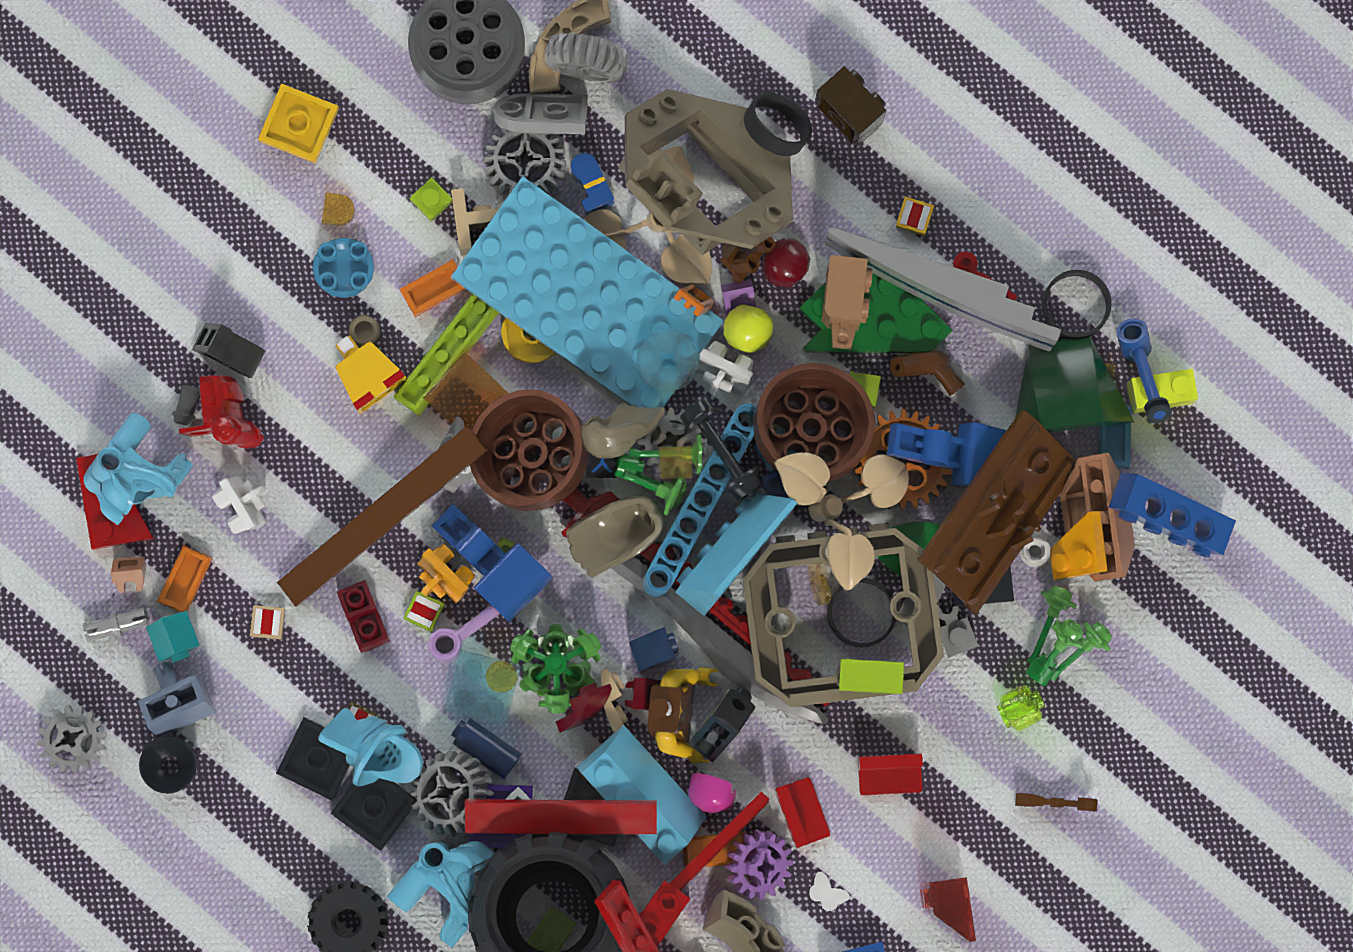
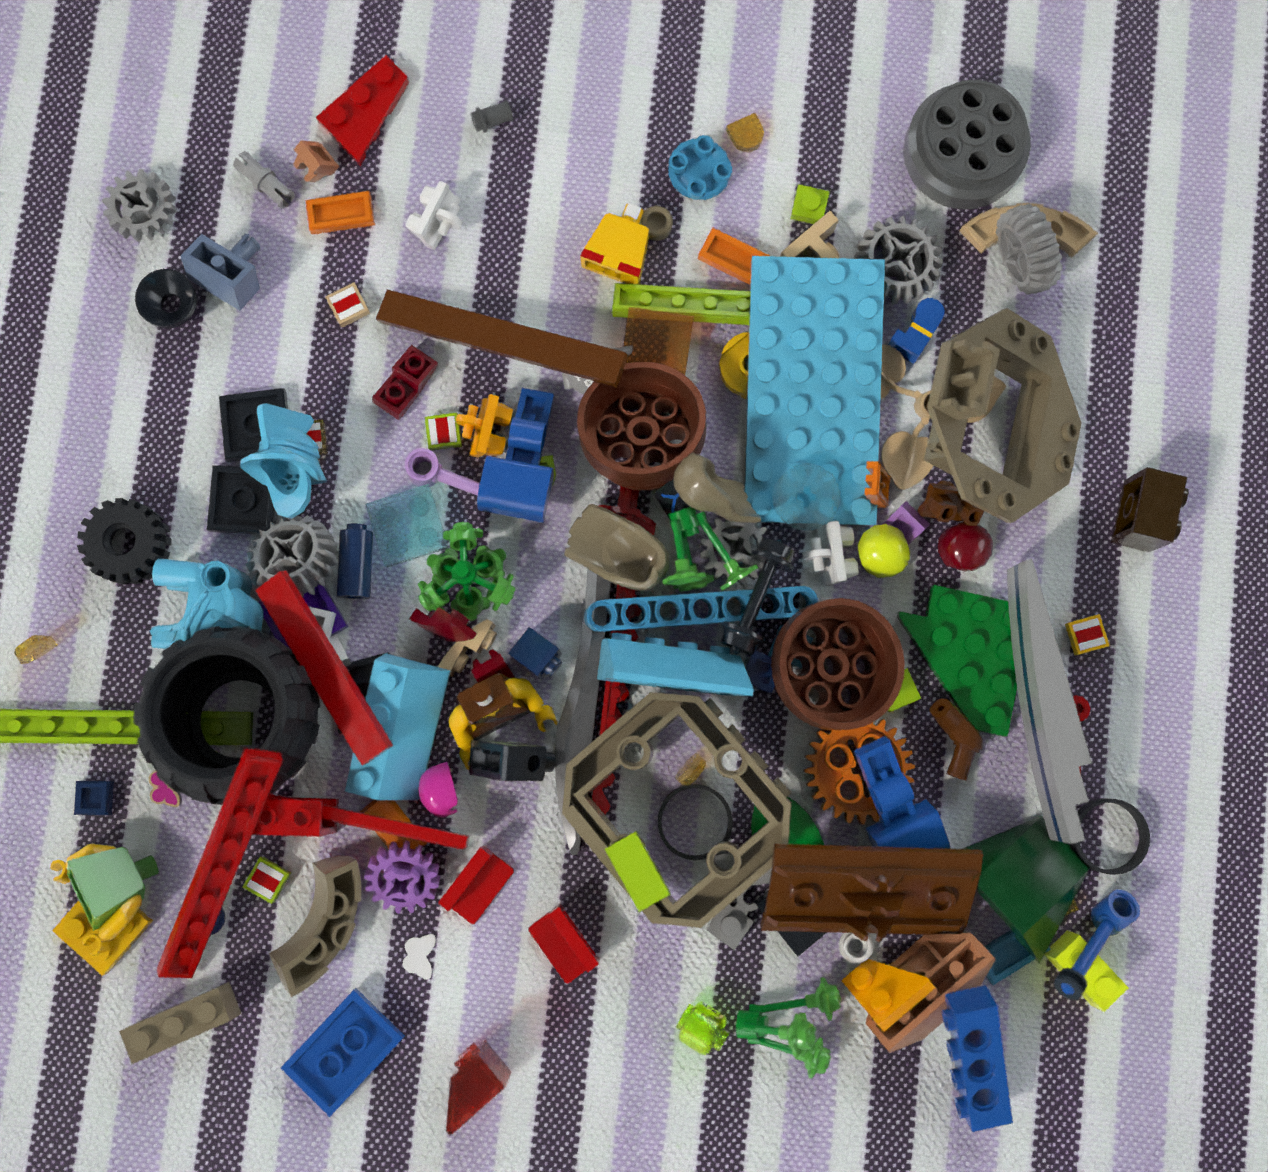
camera: 60 degrees right, 0 degrees up
medium azure helmet [84,413,193,525] -> none
teal brick [146,611,200,663] -> none
red piece [179,375,264,449] -> none
pearl dark grey tile [192,322,266,379] -> none
yellow plate [258,83,339,164] -> none
clear yellow tile [486,661,517,693] -> none
light grey tile [494,94,588,135] -> none
clear yellow tile [660,446,692,479] -> none
black tyre [744,92,812,156] -> none
tan plant [774,453,909,590] -> none
medium nougat hinge [821,255,873,349] -> none
reddish brown piece [1015,793,1098,812] -> none

